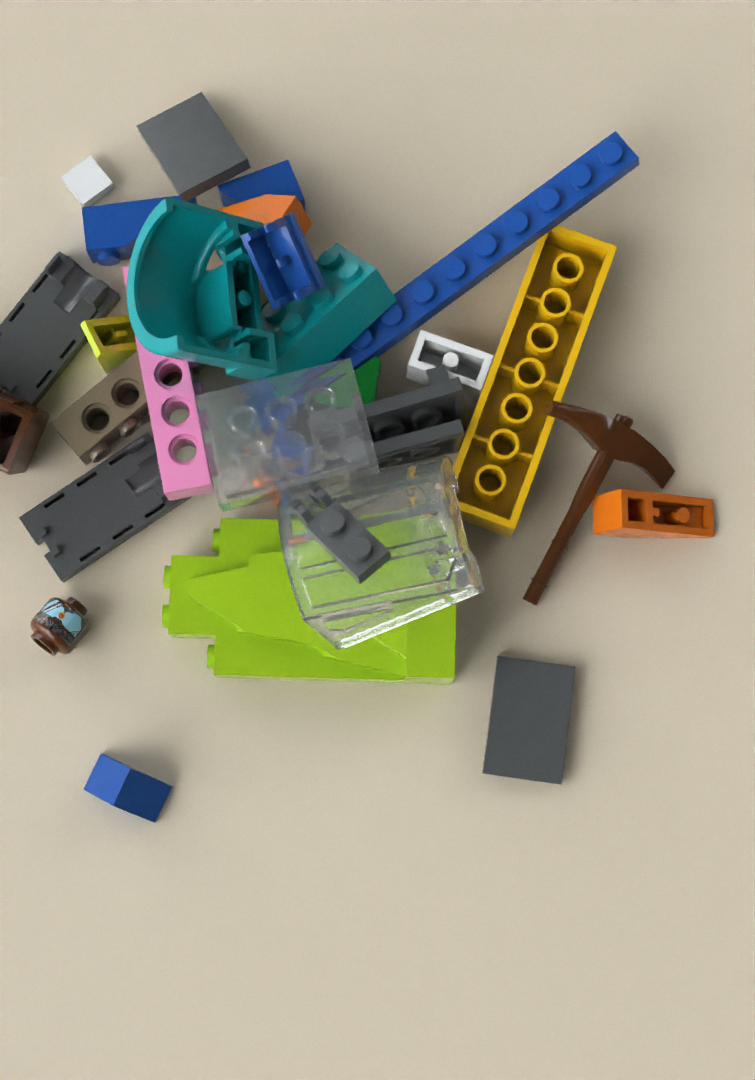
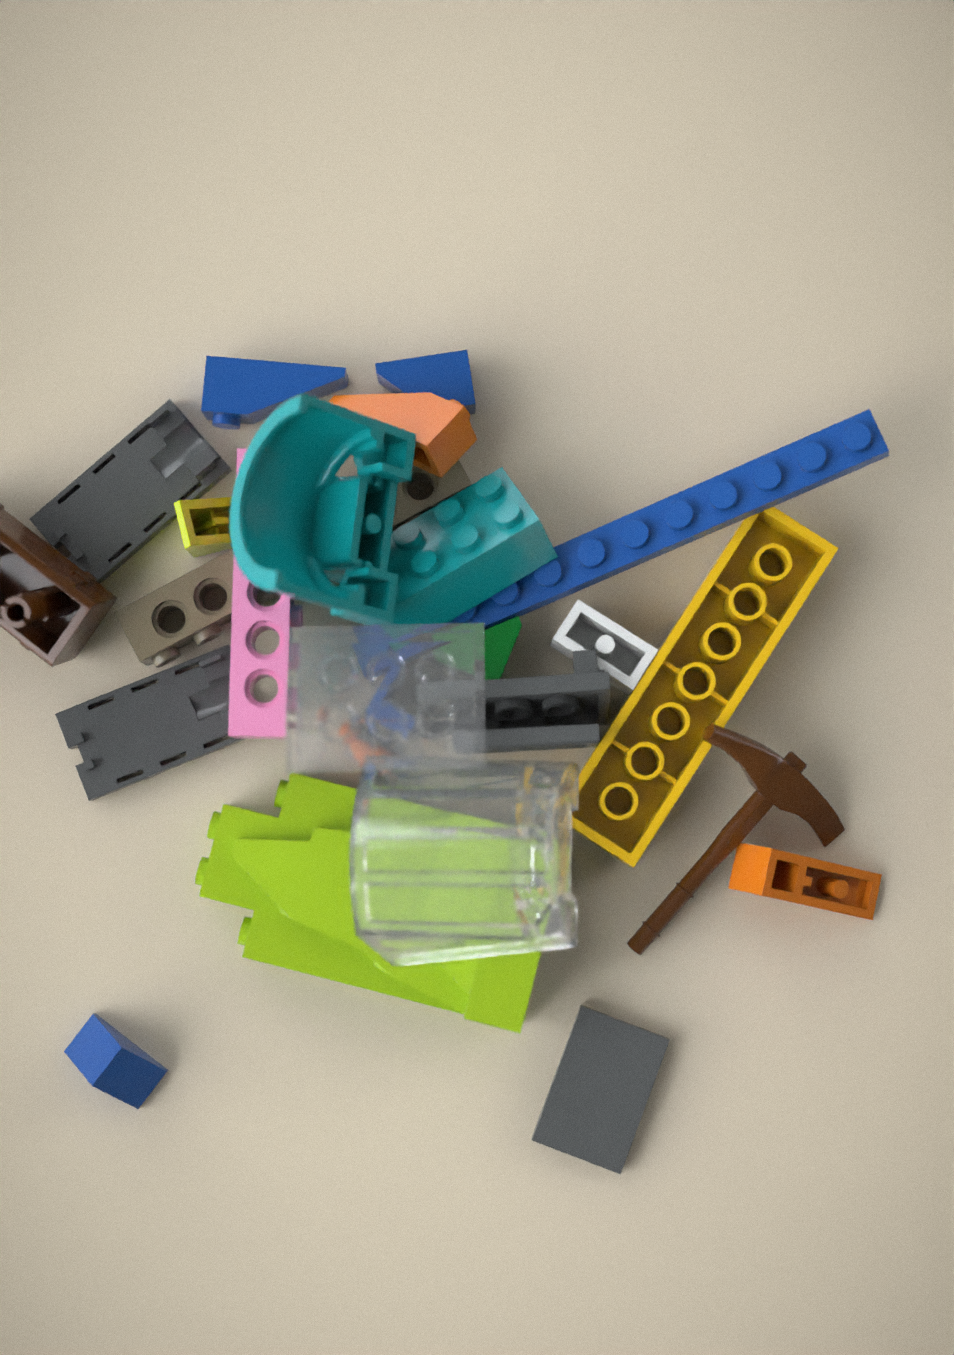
camera: 15 degrees right, 5 degrees up
head [30,597,90,656] -> none
white tile [61,155,115,207] -> none
dark grey tile [137,92,251,202] -> none
blue hinge [240,212,326,310] -> none
dark grey hinge [287,482,392,584] -> none

